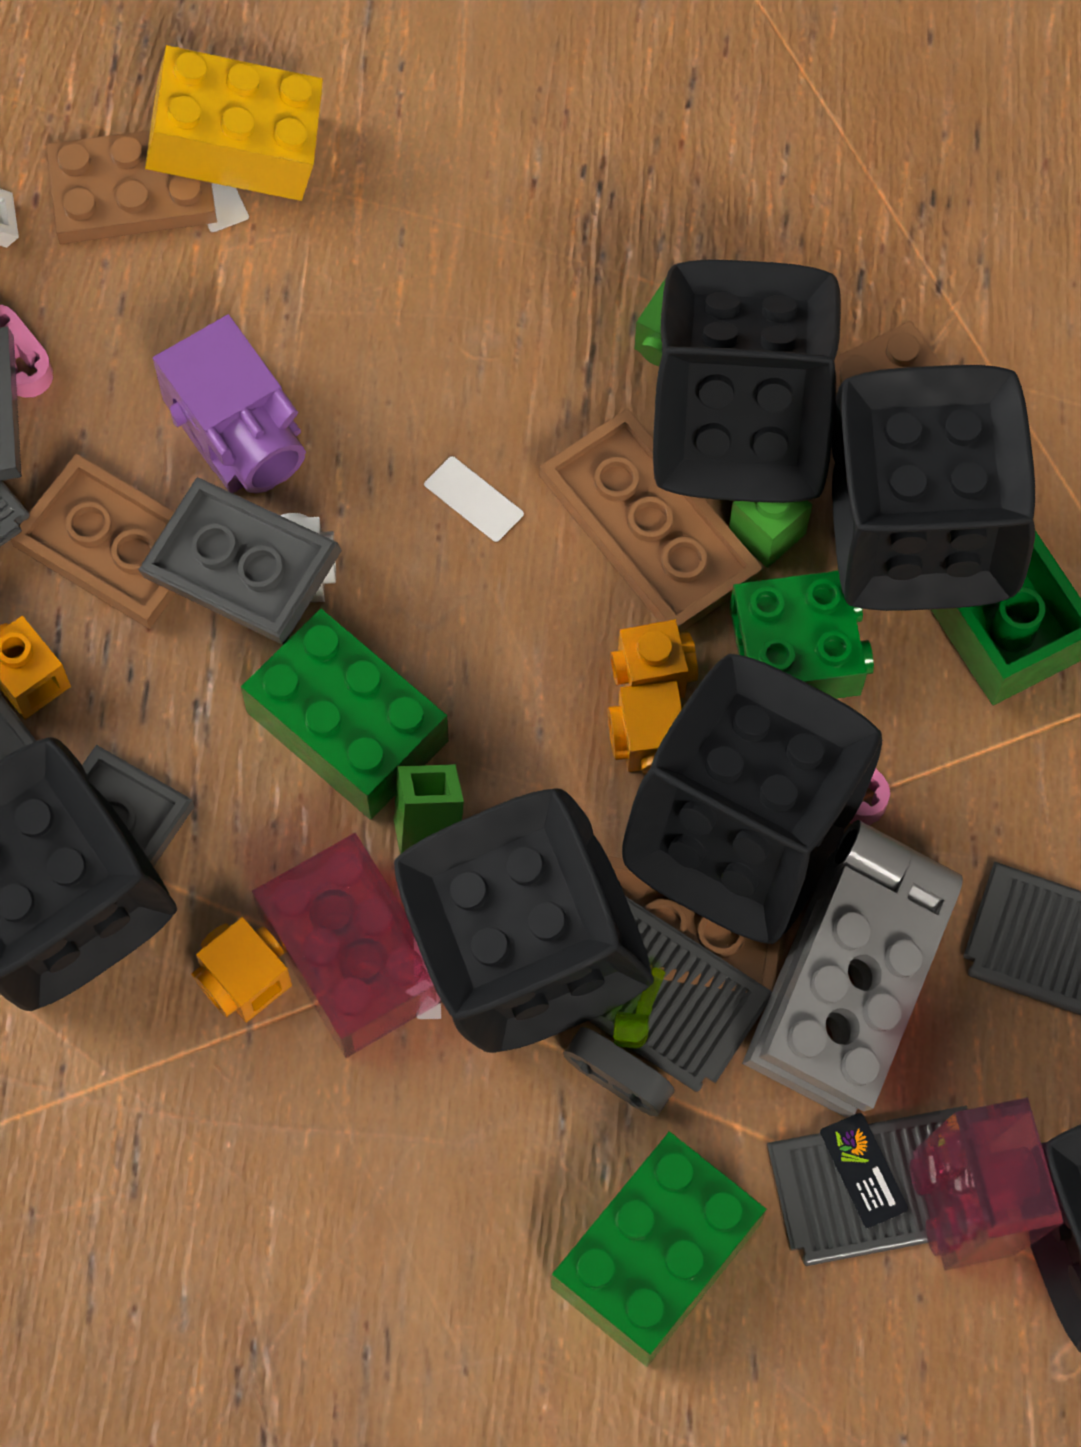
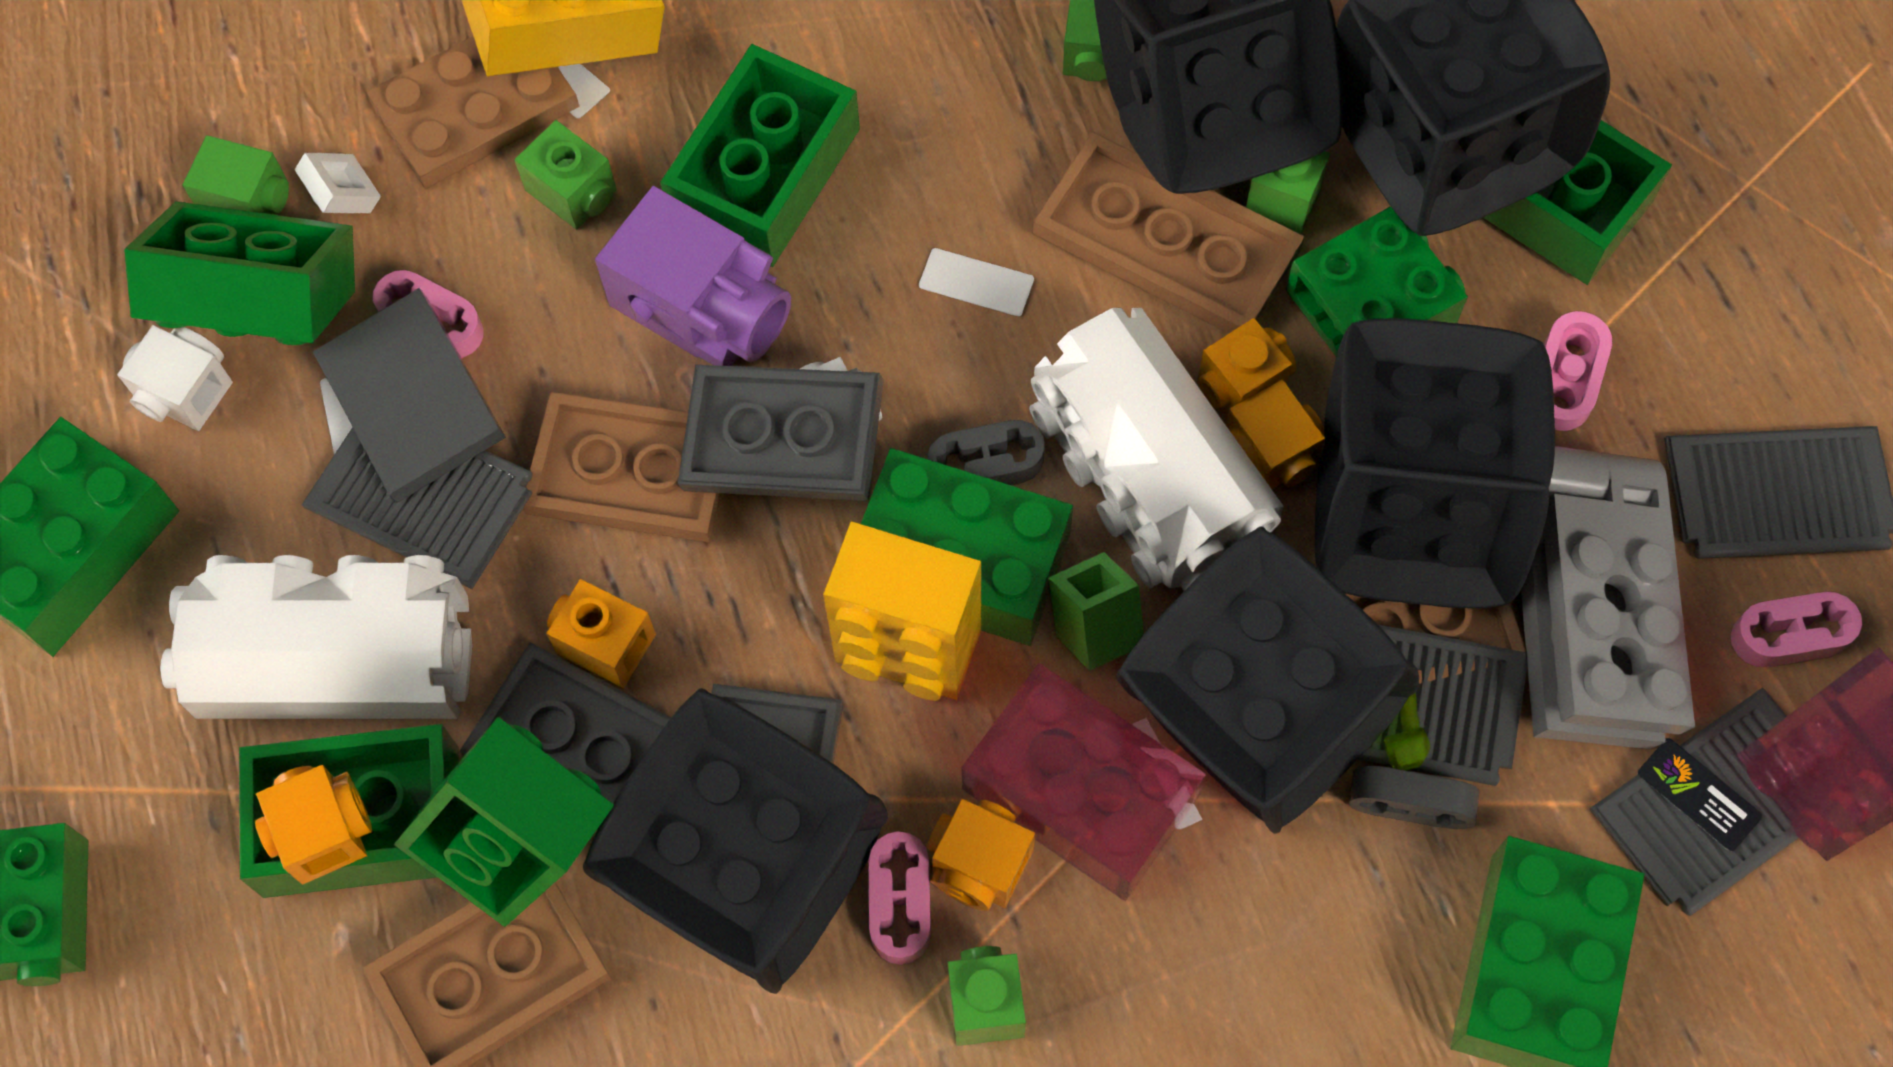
camera: 20 degrees left, 0 degrees up
none -> bright green brick [514,120,617,230]
none -> green brick [660,43,860,267]
none -> yellow brick [823,521,981,701]
none -> bright pink beam [868,831,931,965]
none -> dark grey beam [927,420,1045,485]
none -> bright green brick [948,946,1026,1046]
none -> white brick [1029,308,1284,591]
none -> bright pink plate [1544,311,1612,431]
none -> bright pink beam [1731,592,1862,667]

